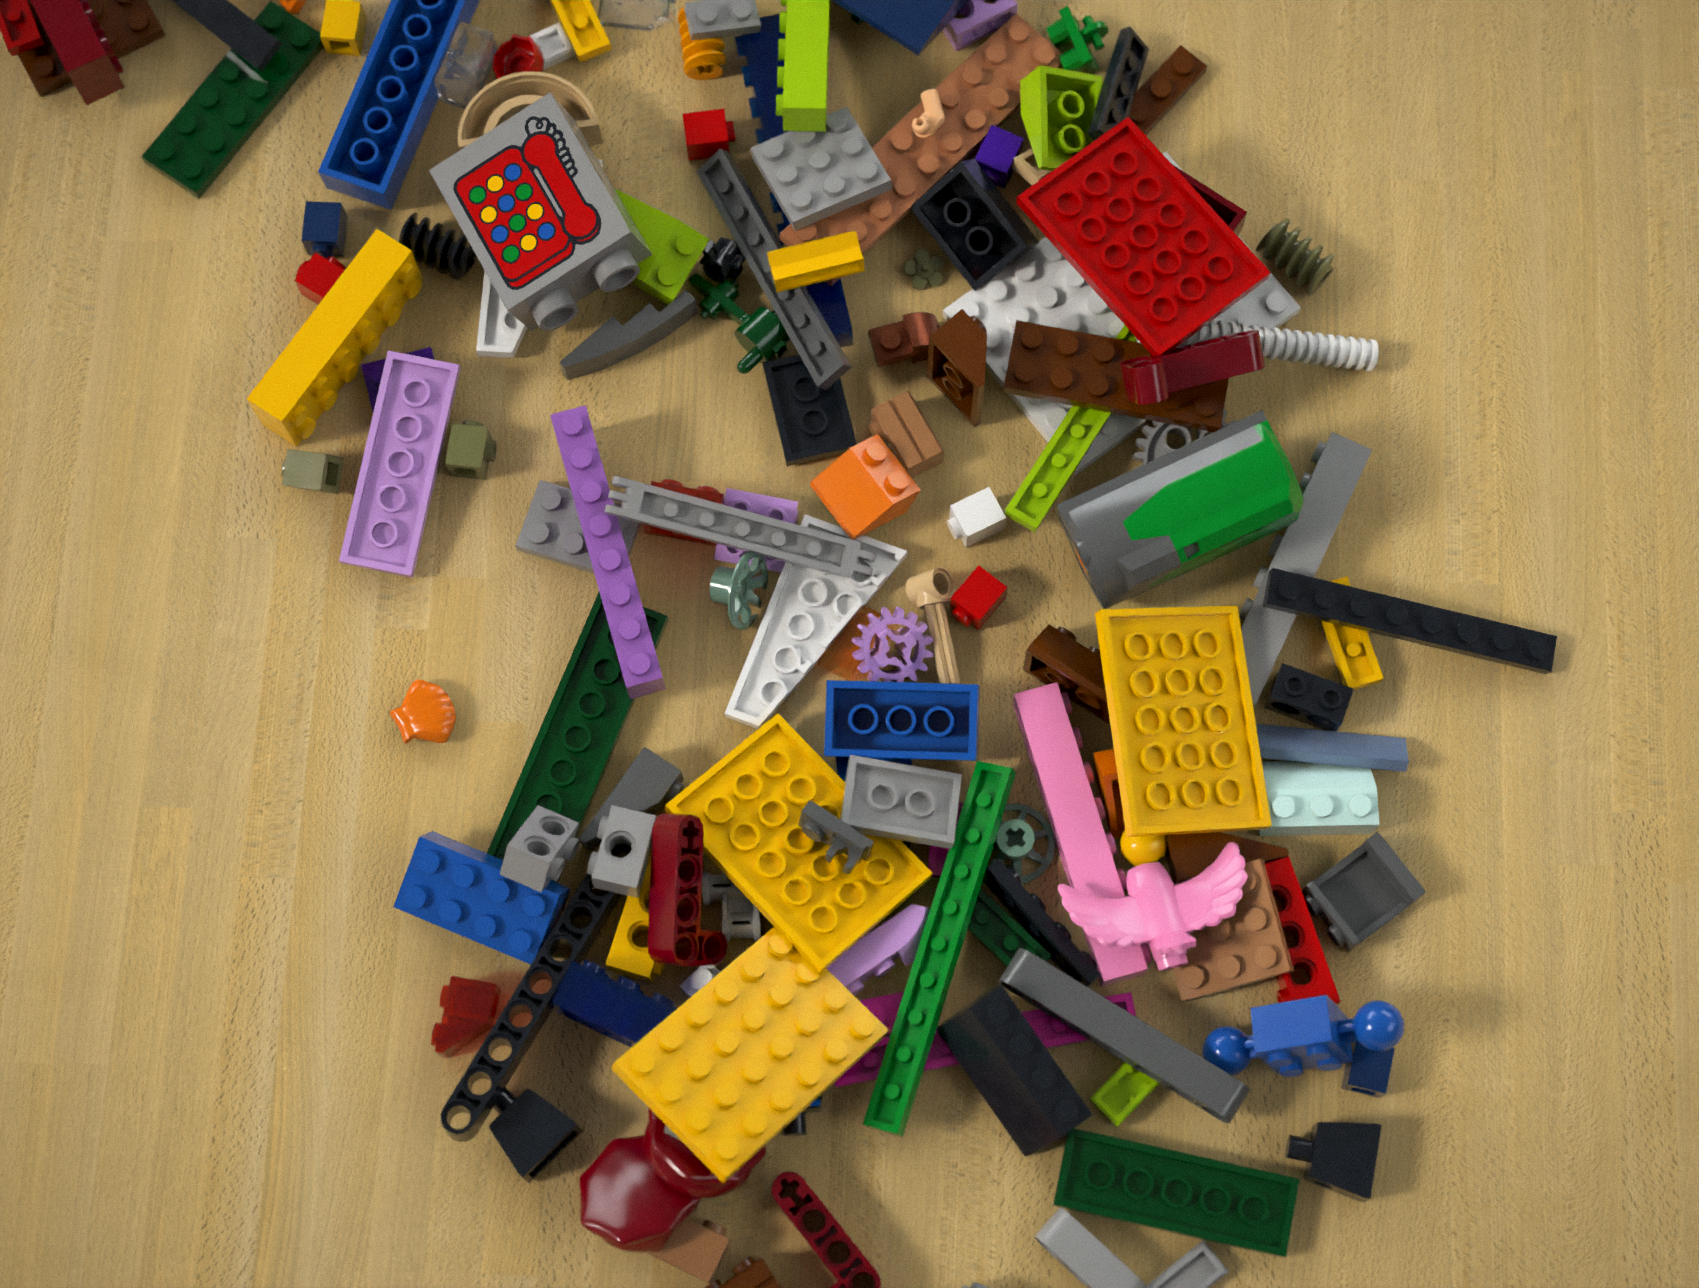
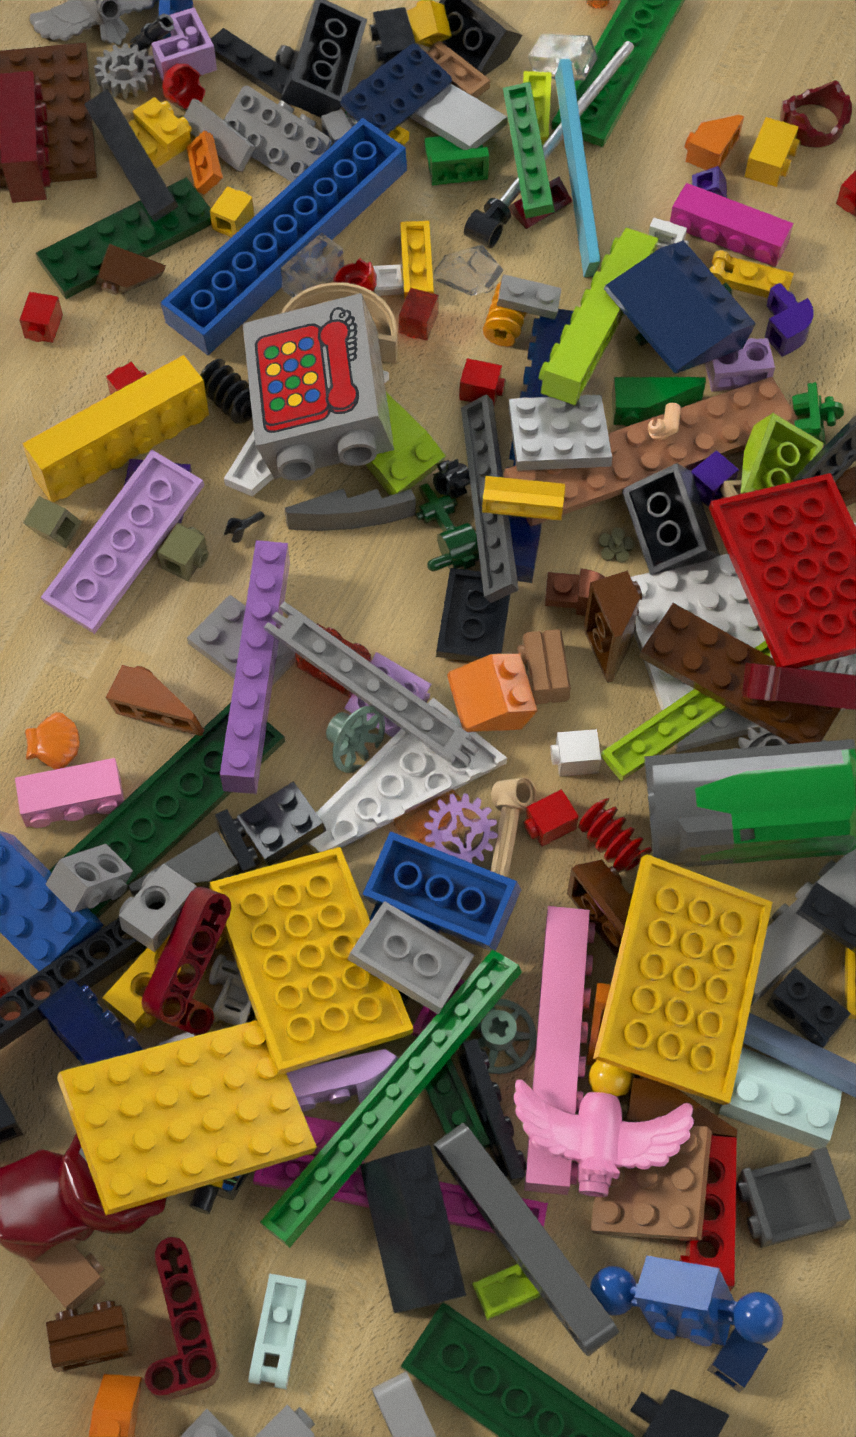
camera: 20 degrees right, 10 degrees down
dark blue brick [301,201,348,259] -> none
dark grey plate [798,800,874,874] -> none
none -> bright pink brick [15,758,124,828]
none -> red brick [19,291,63,343]
none -> reddish brown slope [96,244,166,295]
none -> dark orange slope [105,665,204,736]
none -> black plate [215,809,260,874]
none -> black hand [224,511,265,543]
none -> black plate [236,781,327,866]
none -> light aqua plate [248,1274,307,1389]
none -> clear red brick [399,288,439,341]
none -> red piece [578,798,652,873]
none -> green slope [612,377,706,427]

